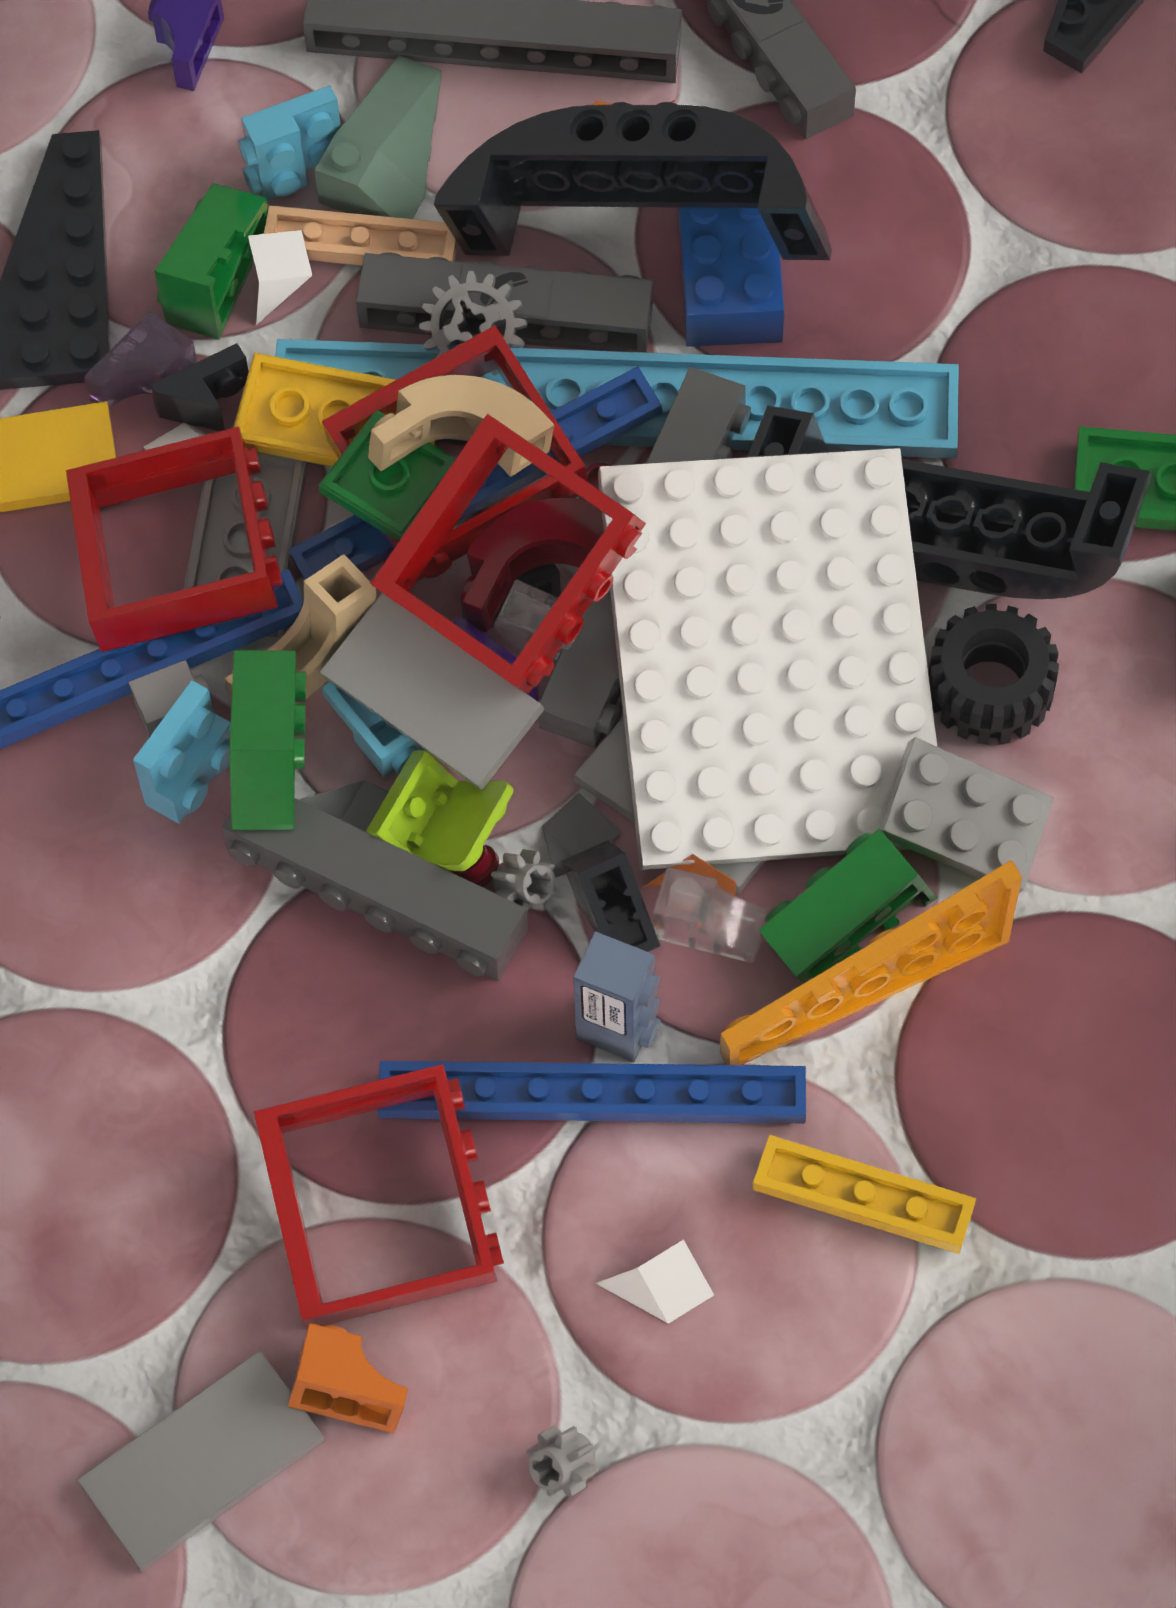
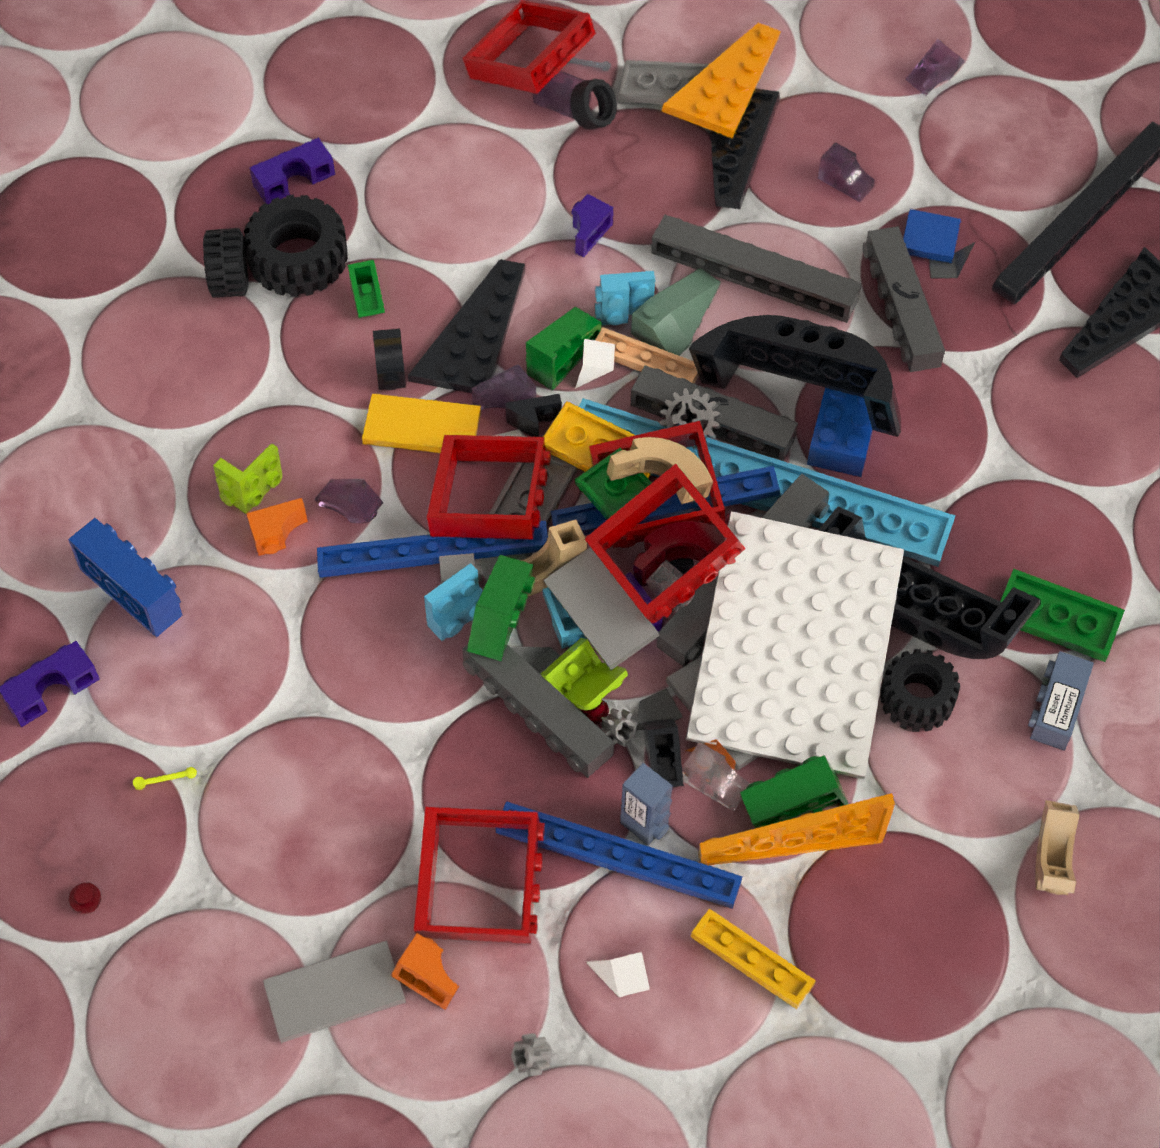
camera: 15 degrees right, 5 degrees down
light grey plate [879,737,1054,893] -> none

